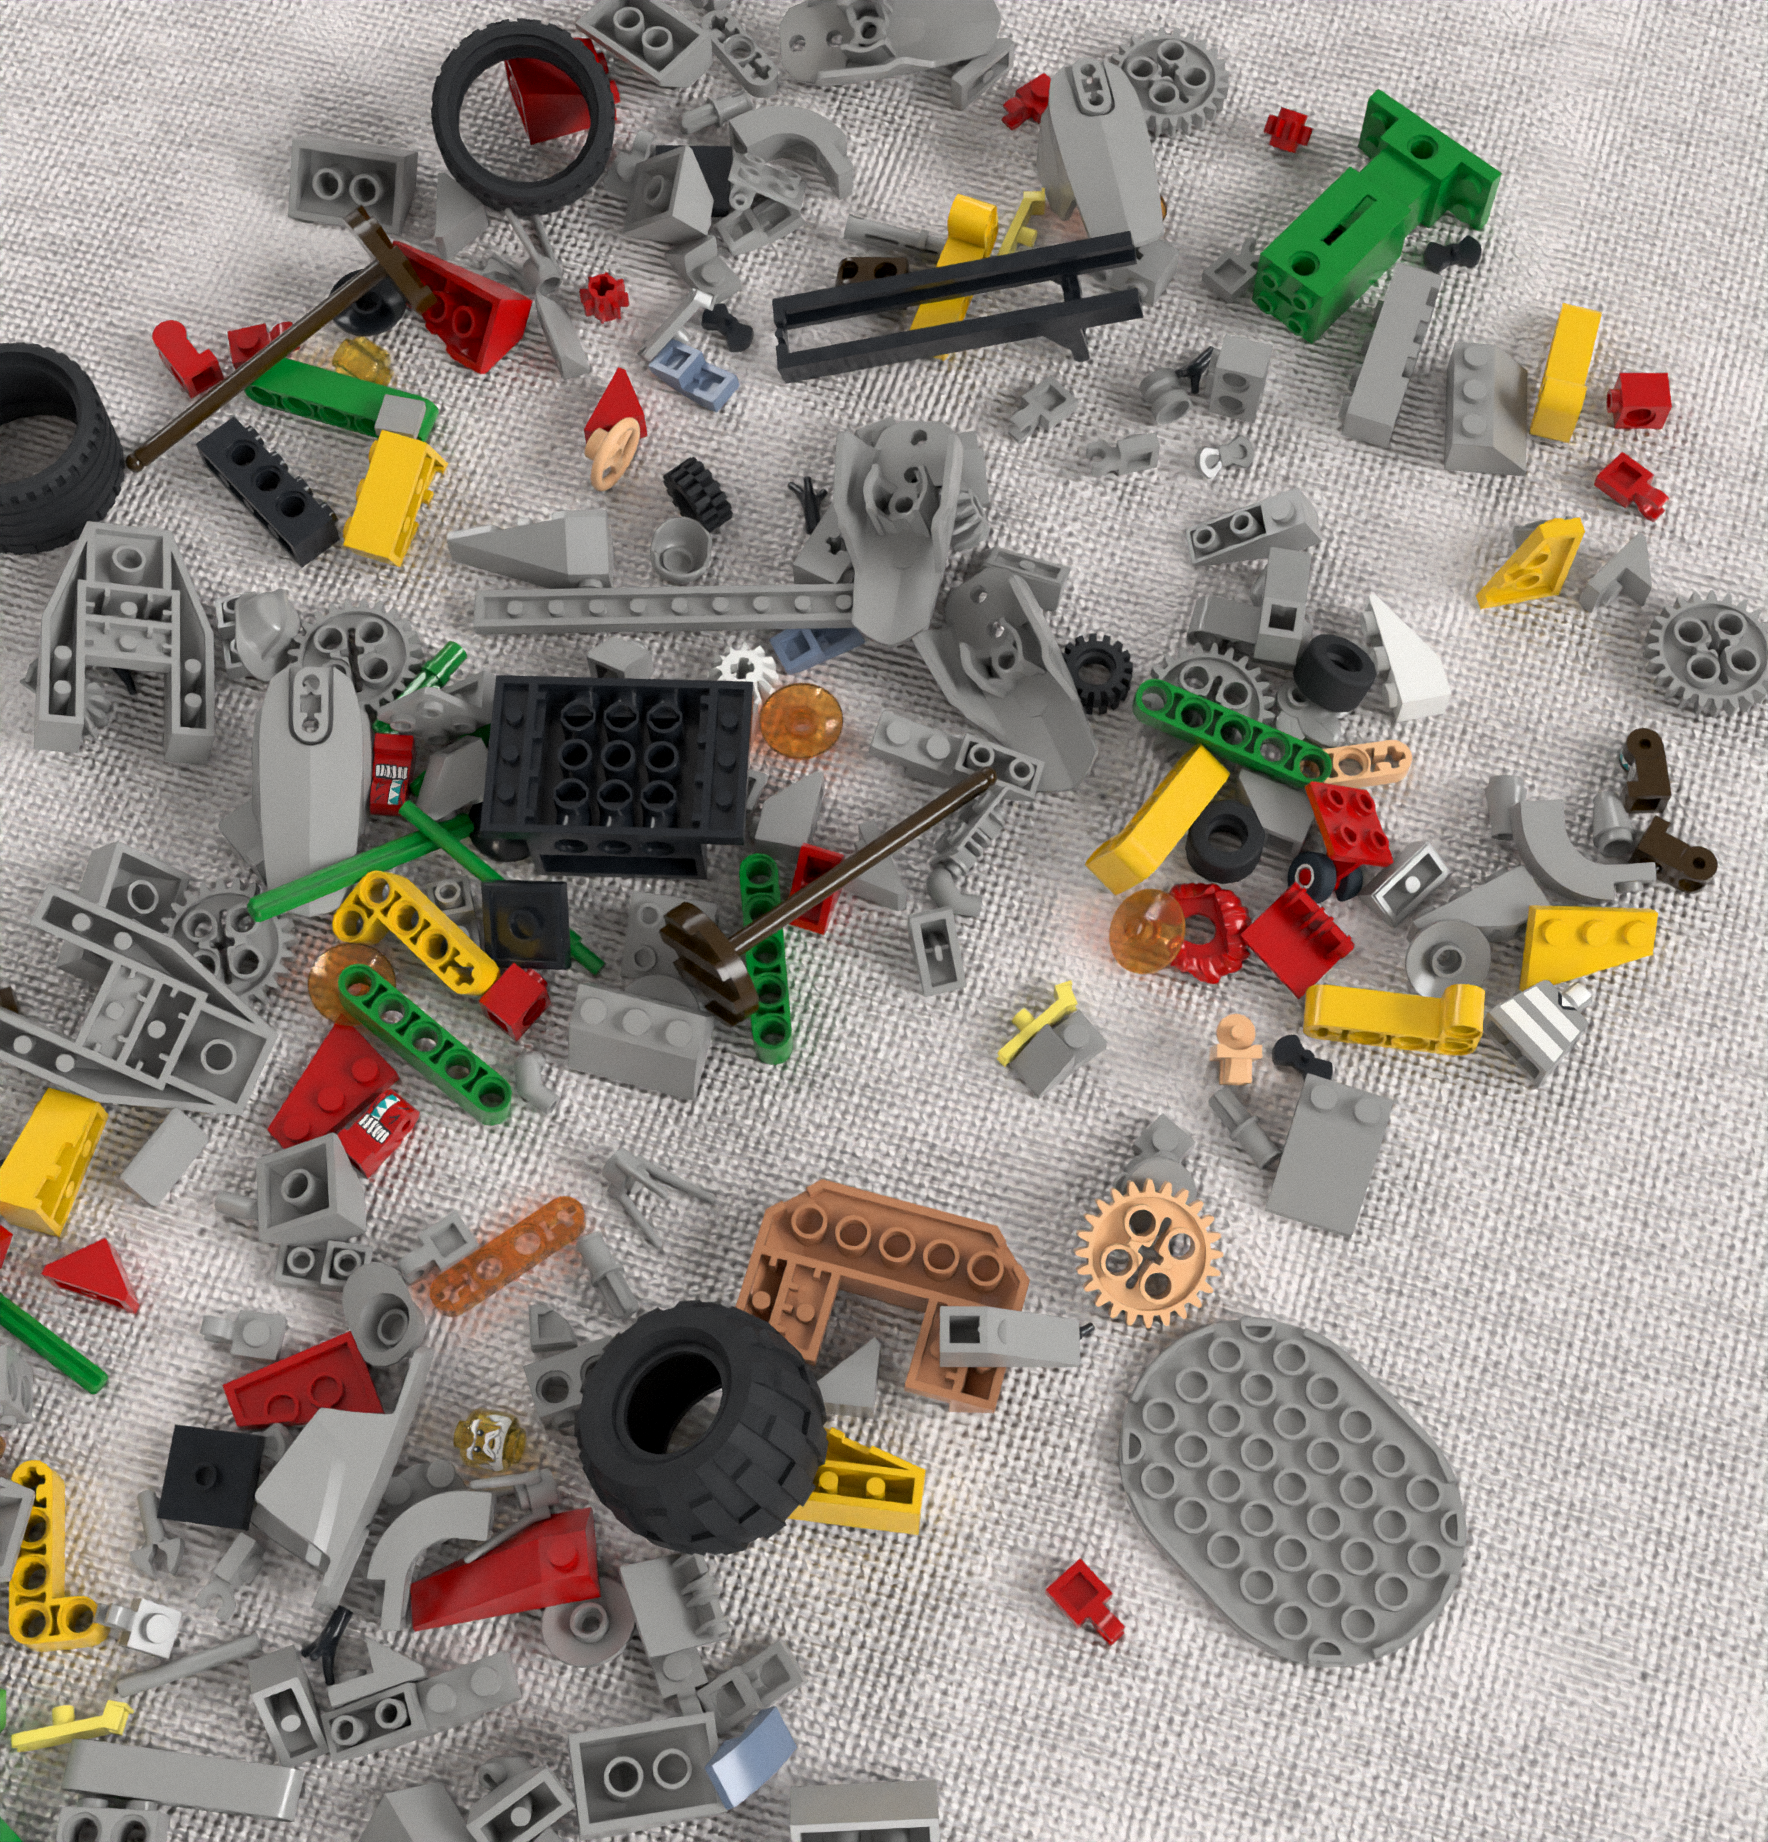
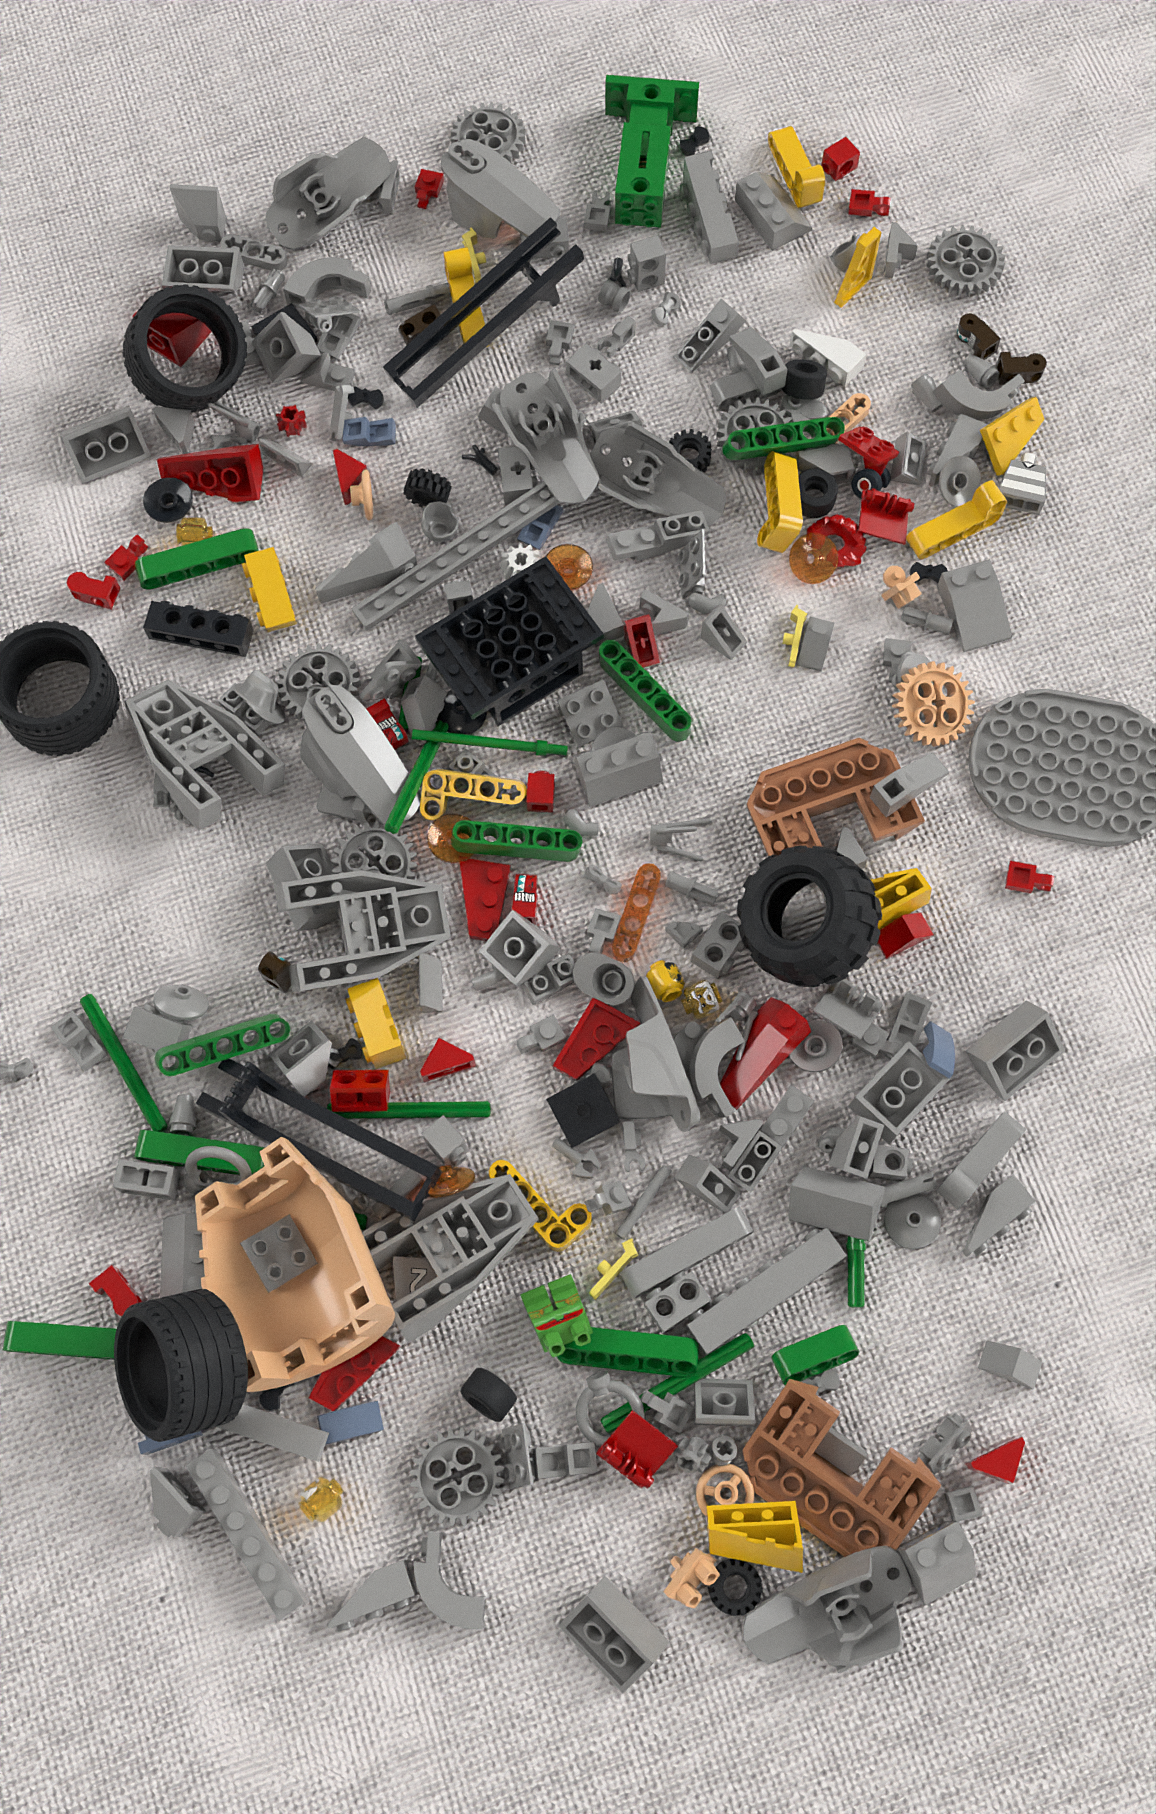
camera: 35 degrees left, 5 degrees up
dark brown piece [125,204,438,473] -> none
black bar [301,1605,353,1686] -> none
green axle [372,641,468,734] -> none
light grey tile [374,394,426,439] -> none
black plate [481,879,572,970] -> none
dark brown piece [659,766,997,1028] -> none
red gear [1263,107,1313,153] -> none
none -> light grey brick [566,343,621,404]
none -> light grey piece [585,865,622,894]
none -> yellow head [646,960,685,1002]
none -> red slope [877,912,934,959]

